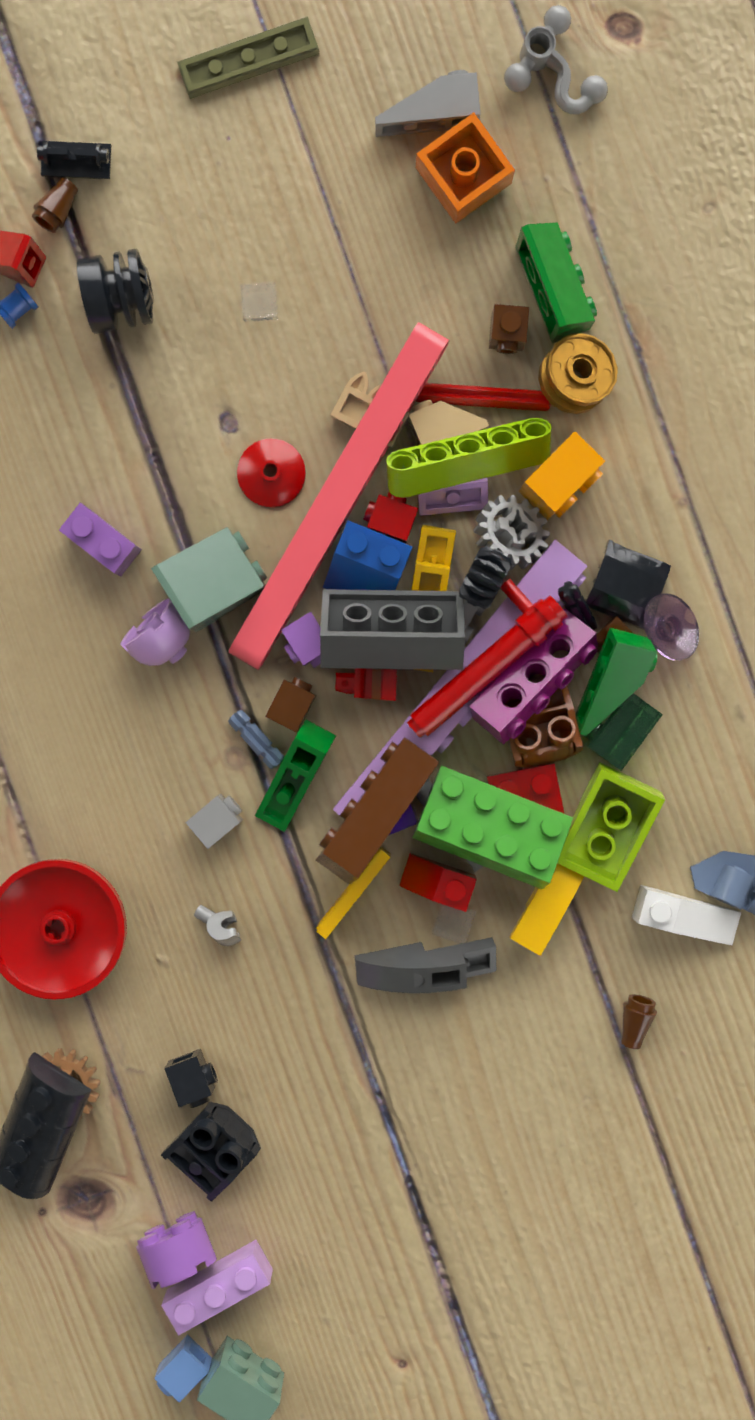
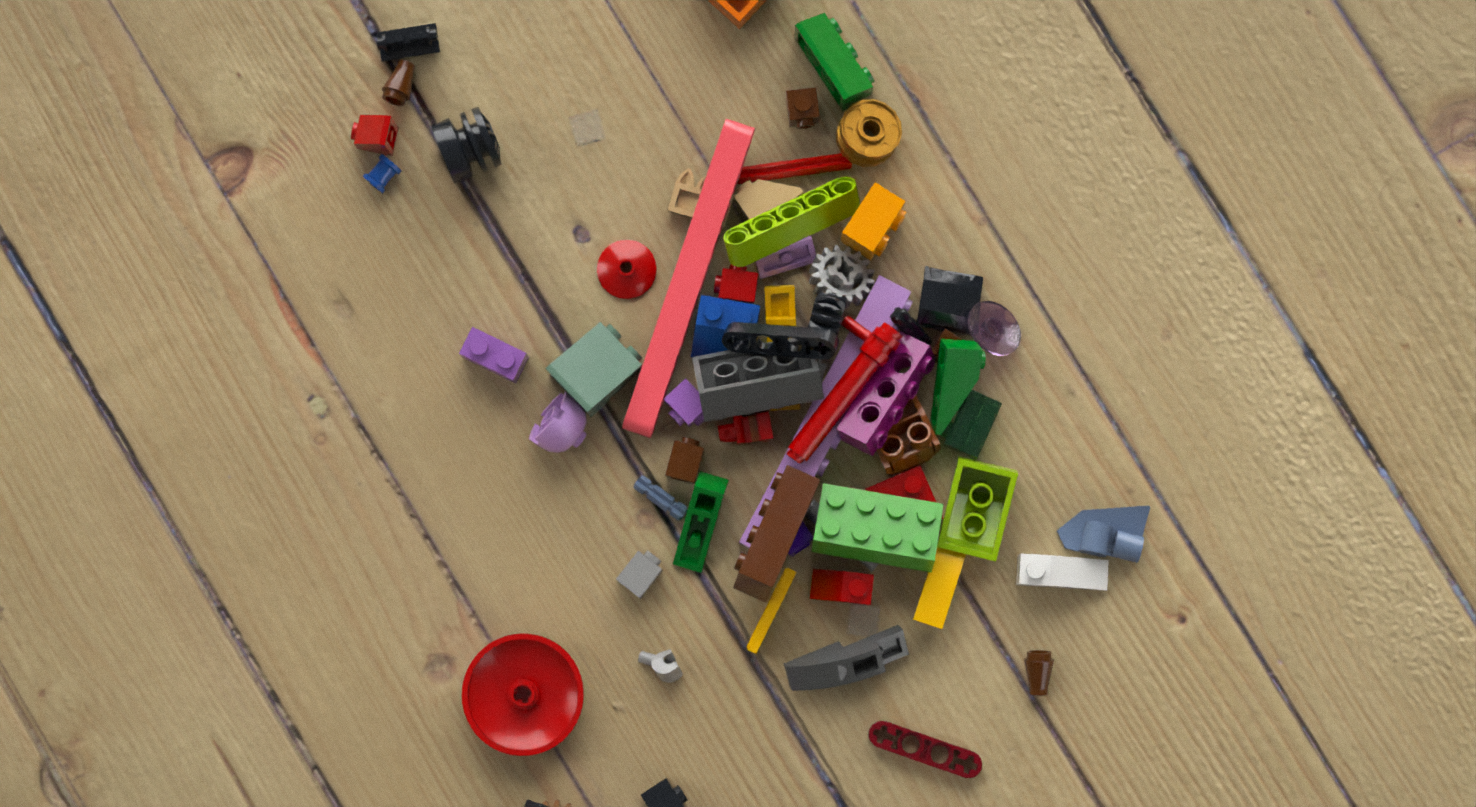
camera: 10 degrees left, 5 degrees down
none -> black beam [722,322,839,360]
none -> dark red beam [868,721,982,778]

